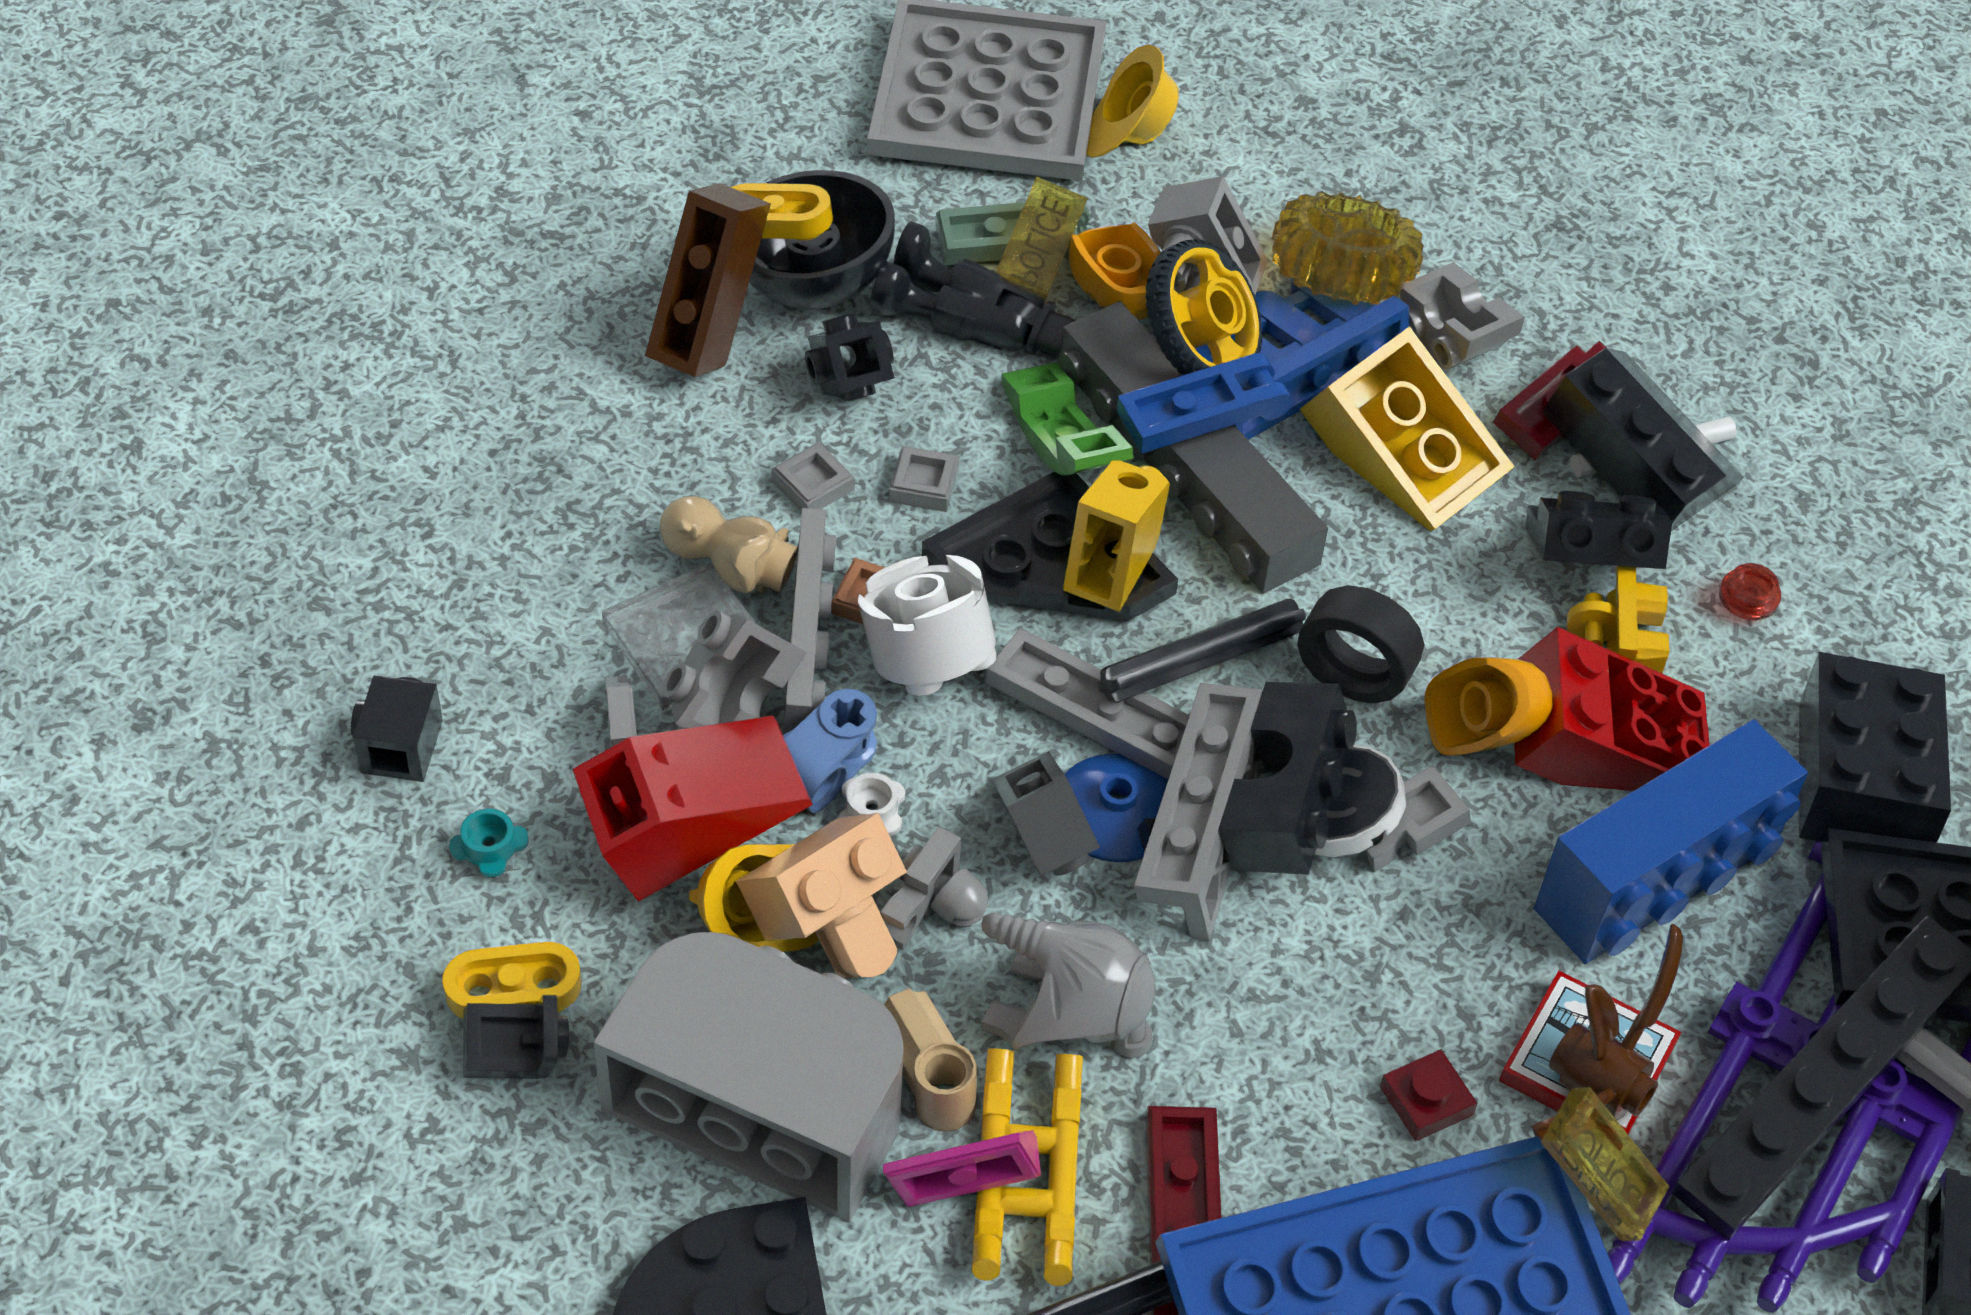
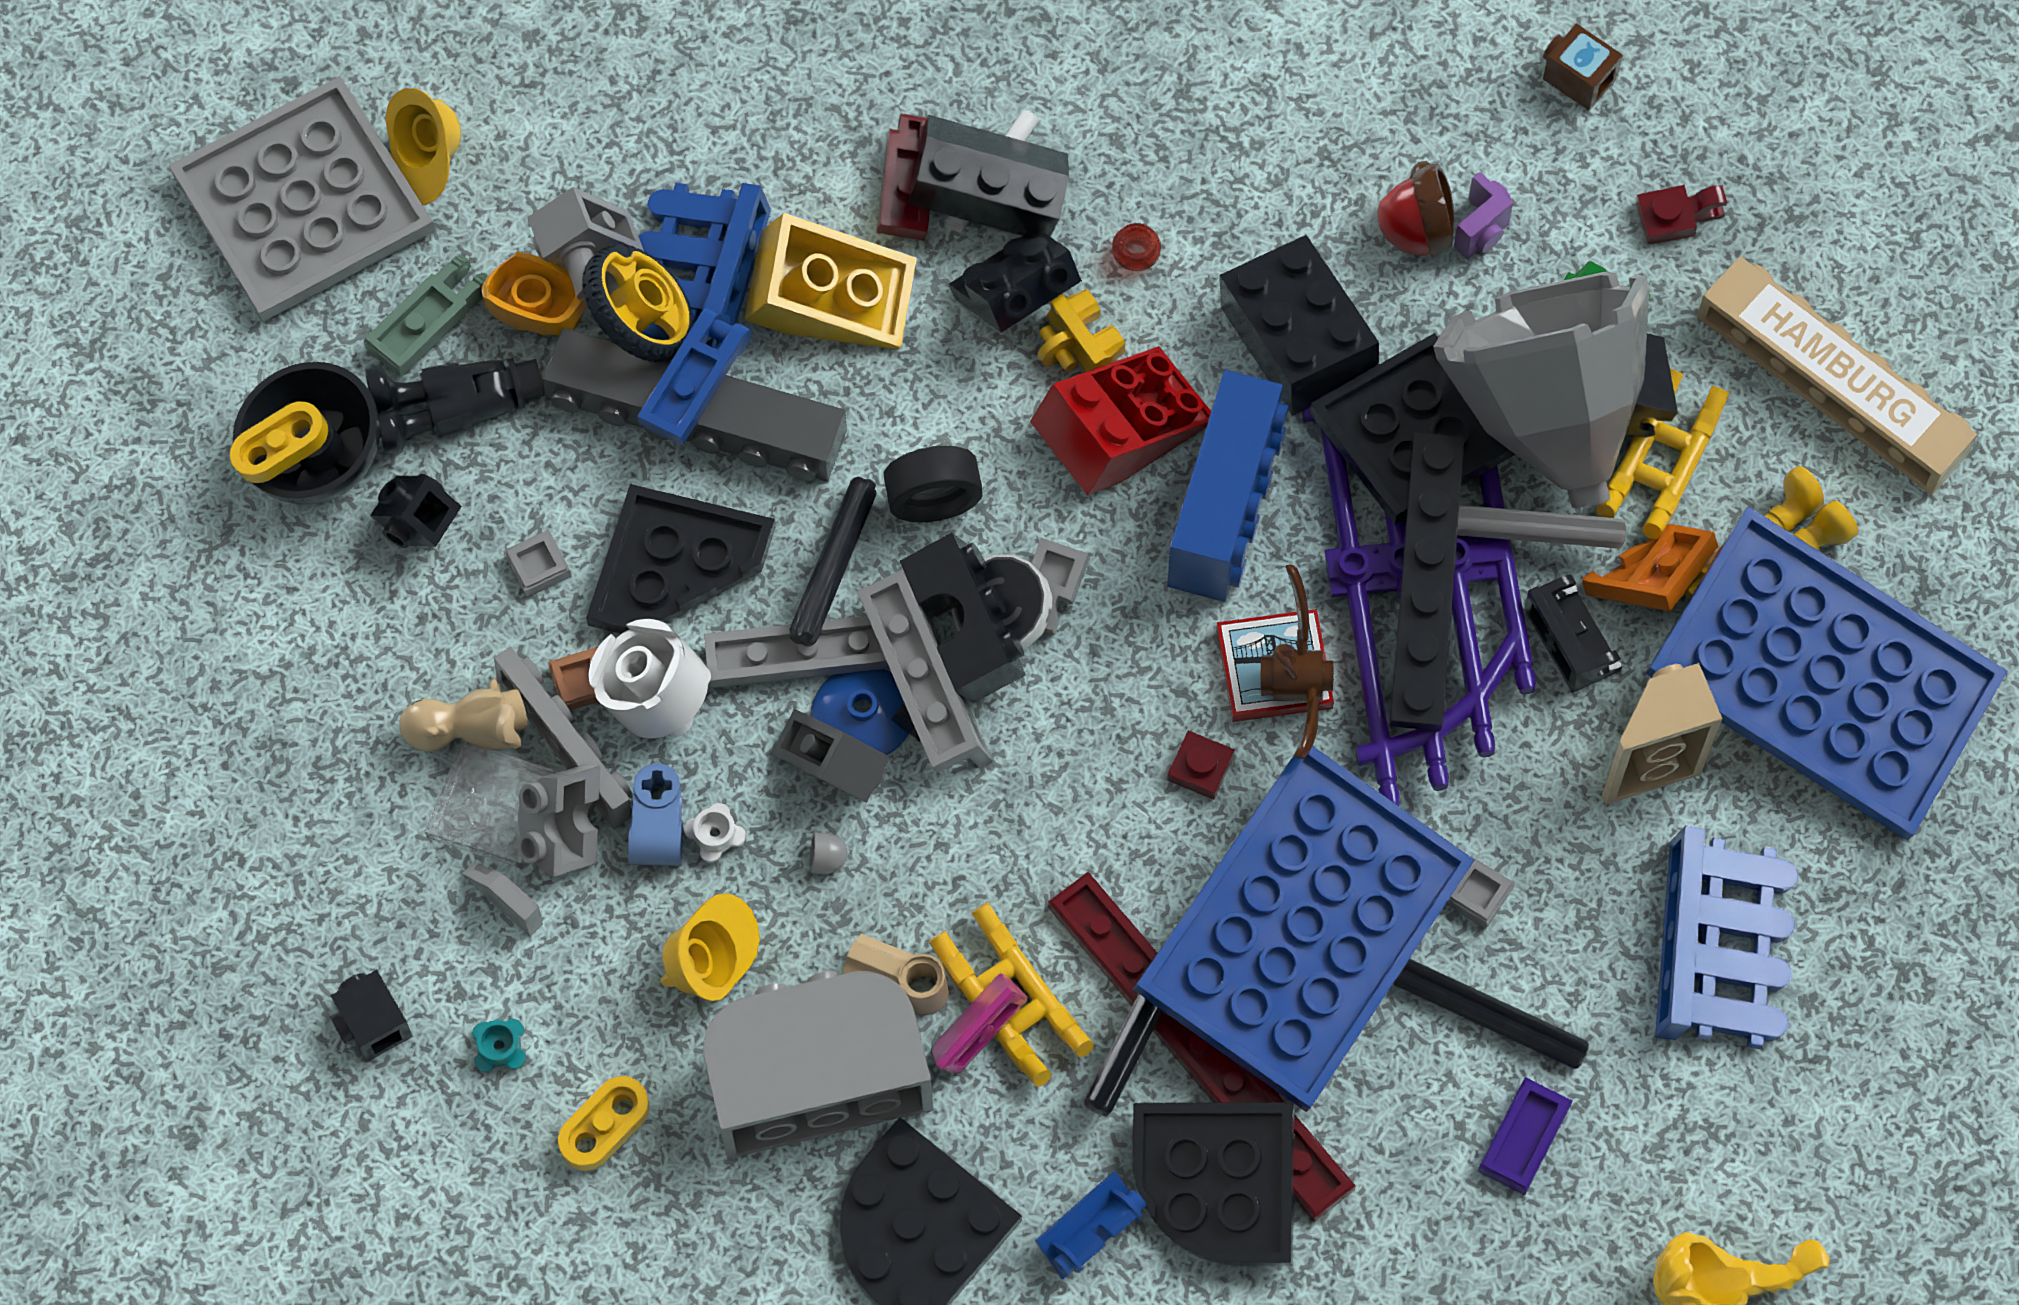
camera: 35 degrees left, 15 degrees up
black bracket [463,995,569,1079] -> none
red slope [572,716,813,902] -> none
reddish brown brick [645,183,771,377] -> none
light nougat brick [736,813,907,978] -> none
light grey tile [771,442,855,511] -> none
light grey plate [881,826,961,951] -> none
light grey piece [981,913,1156,1057] -> none
clear yellow tile [996,177,1088,302] -> none
bright green slope [1001,362,1133,476] -> none
yellow torso [1063,460,1170,612] -> none
clear yellow gear [1272,191,1424,305] -> none
light grey cylinder [1399,262,1525,370] -> none
light orange piece [1424,657,1553,755] -> none
clear yellow tile [1541,1087,1669,1241] -> none

